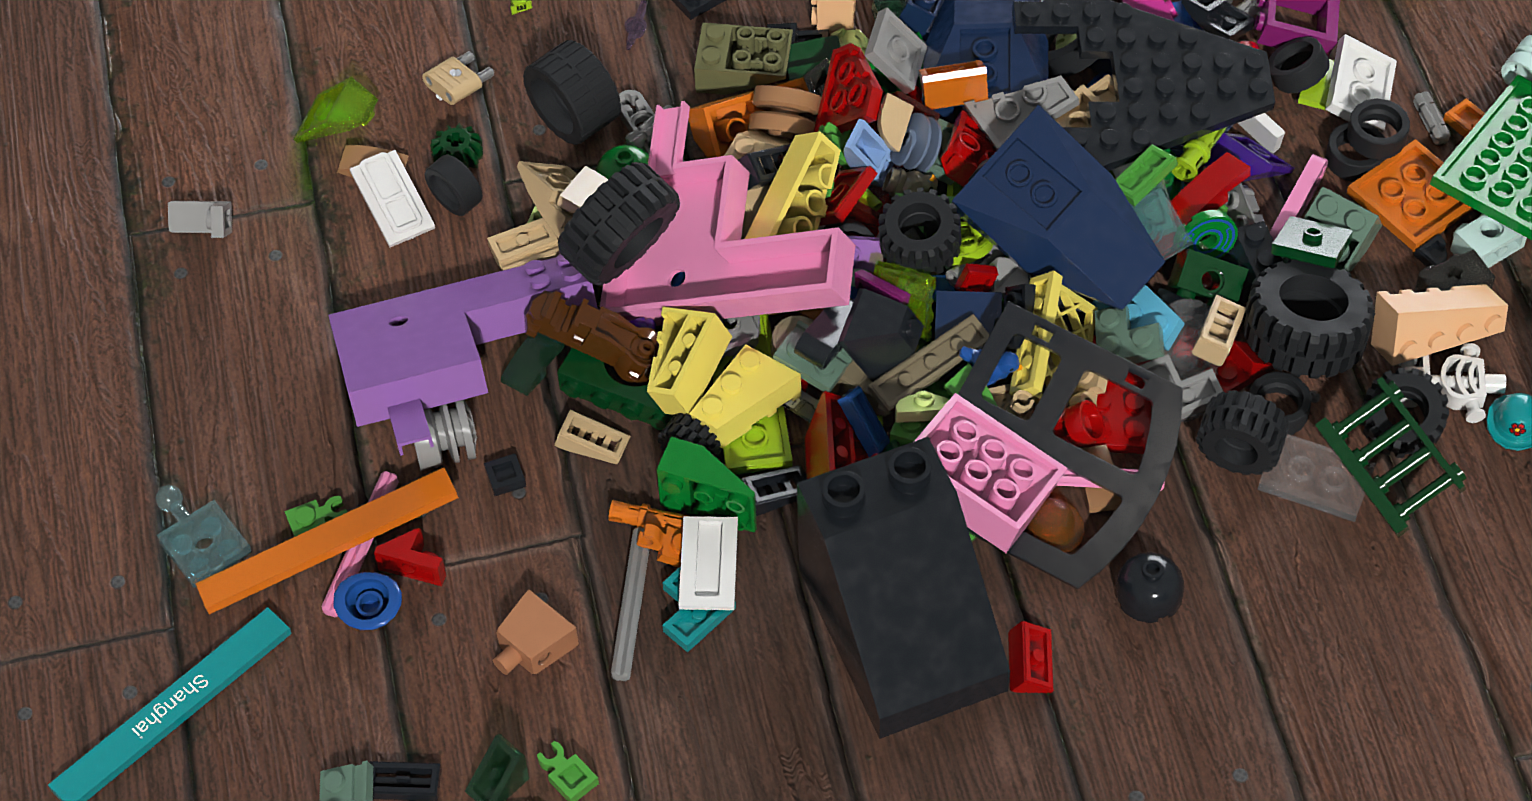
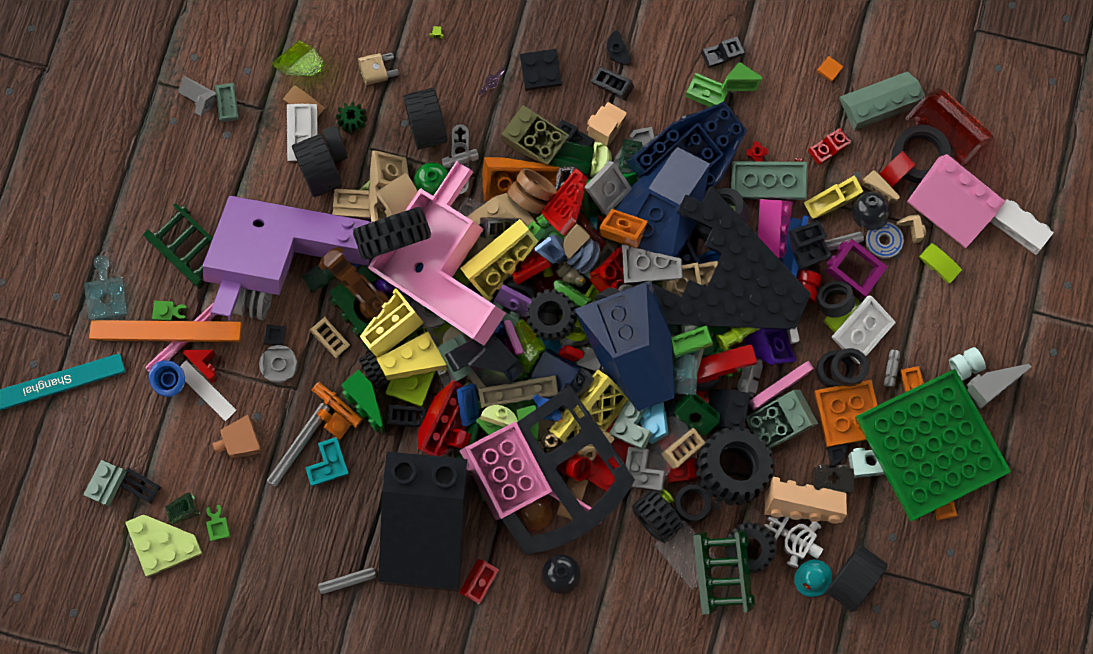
camera: 25 degrees right, 20 degrees up
white piece [679,516,738,610] -> none
green tile [1174,210,1238,259] -> none
plate [1271,216,1353,269] -> none
none -> dark green fence [143,203,213,289]
none -> white sticker [180,361,236,421]
none -> sand green plate [215,83,239,122]
none -> light grey tile [259,345,298,384]
none -> black tyre [291,134,343,198]
none -> light grey axle [318,567,376,594]

